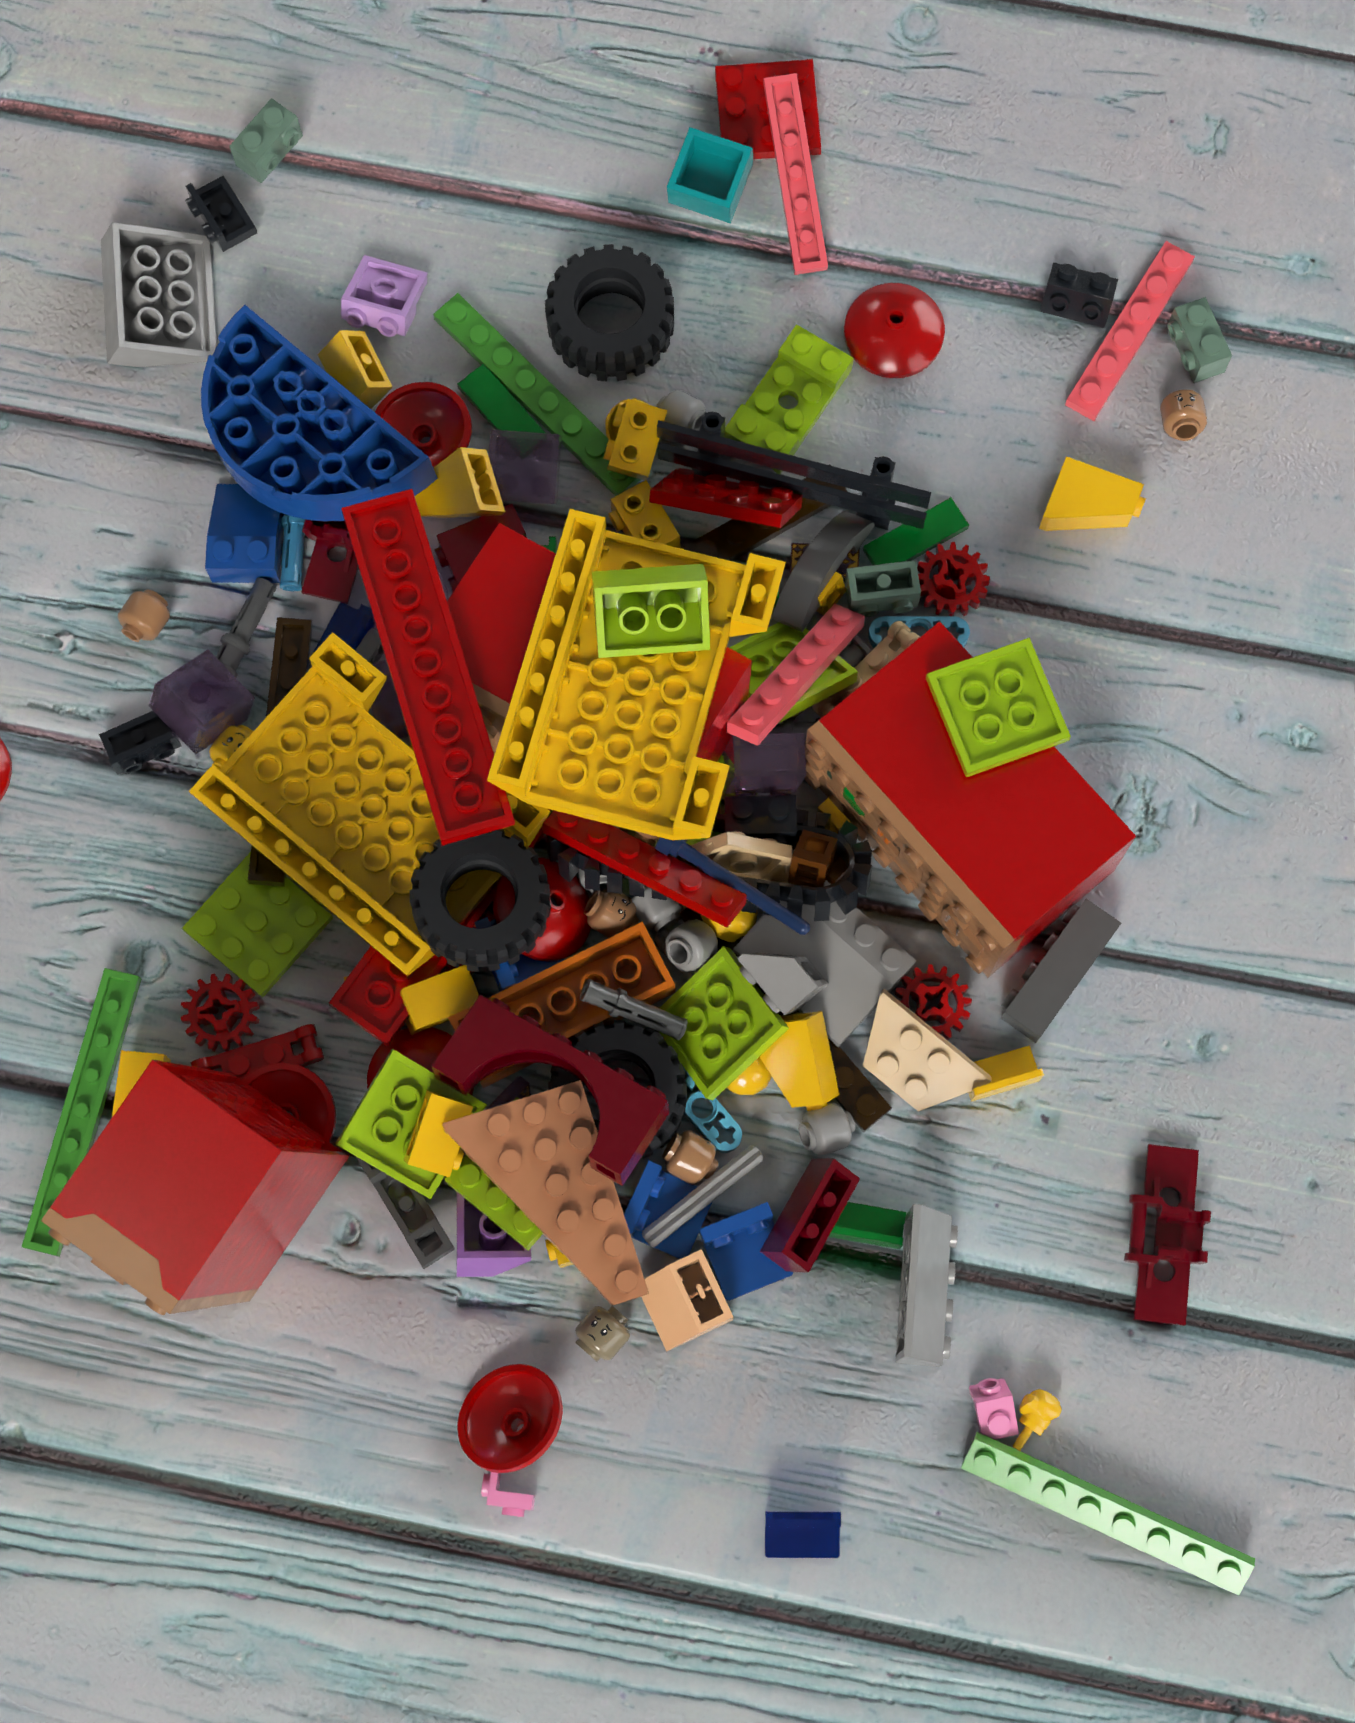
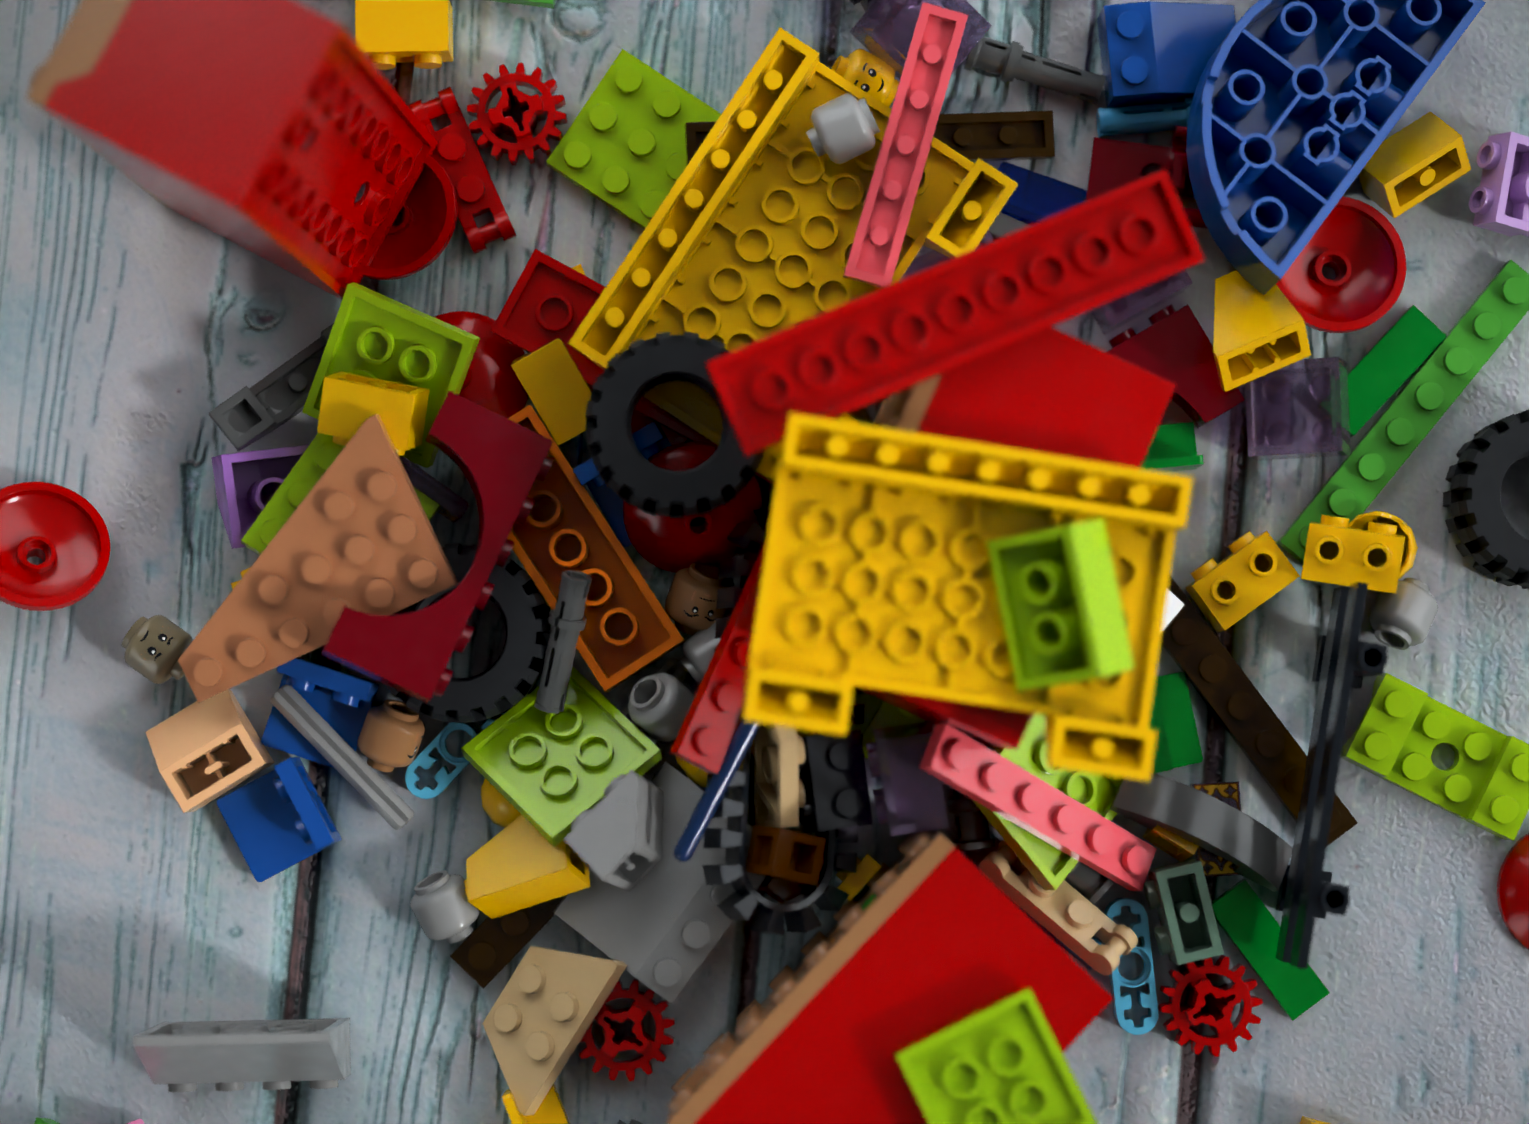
camera: 75 degrees right, 10 degrees up
red plate [649,468,803,528] -> none
dark red brick [760,1158,860,1273] -> none
green panel [829,1202,906,1249] -> none
none -> light grey head [806,93,880,164]
none -> coral plate [843,2,968,288]

